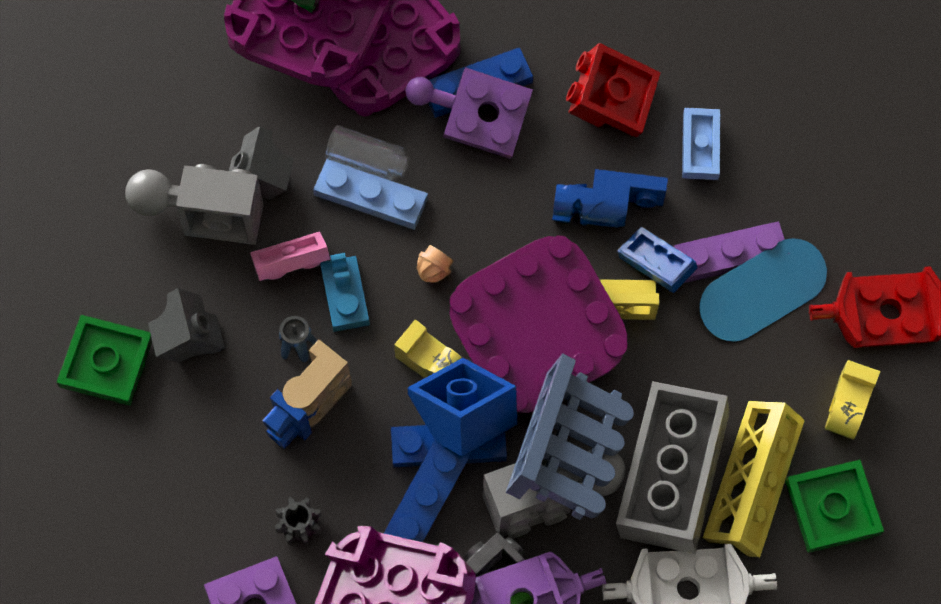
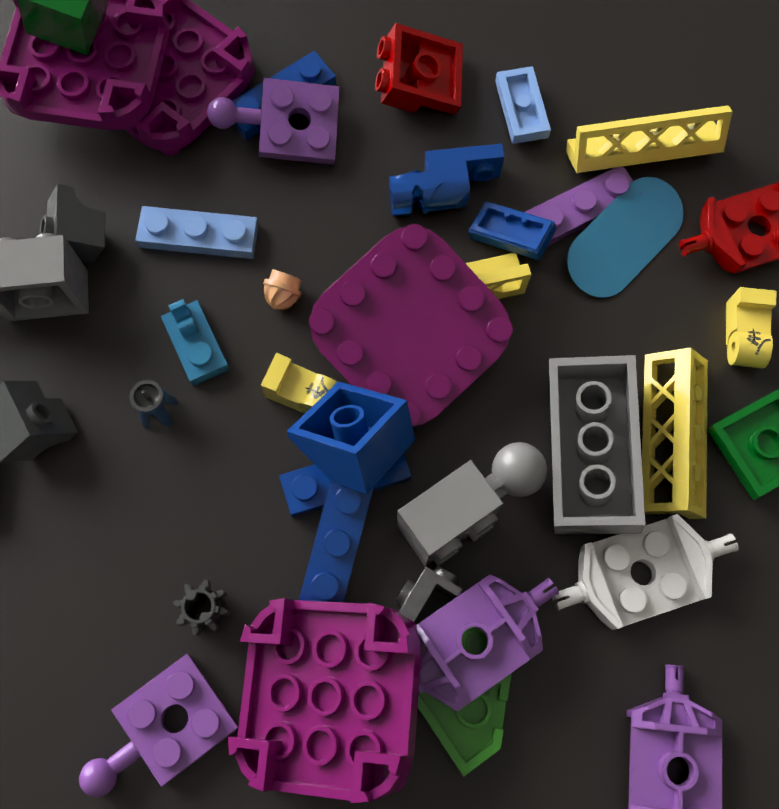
camera: 15 degrees left, 5 degrees up
bright pink plate [250,231,330,281] -> none
tan hips [262,339,352,449] -> none
clear brick [325,125,410,182] -> none
sand blue fence [505,353,634,520] -> none
none -> light yellow fence [566,105,733,173]

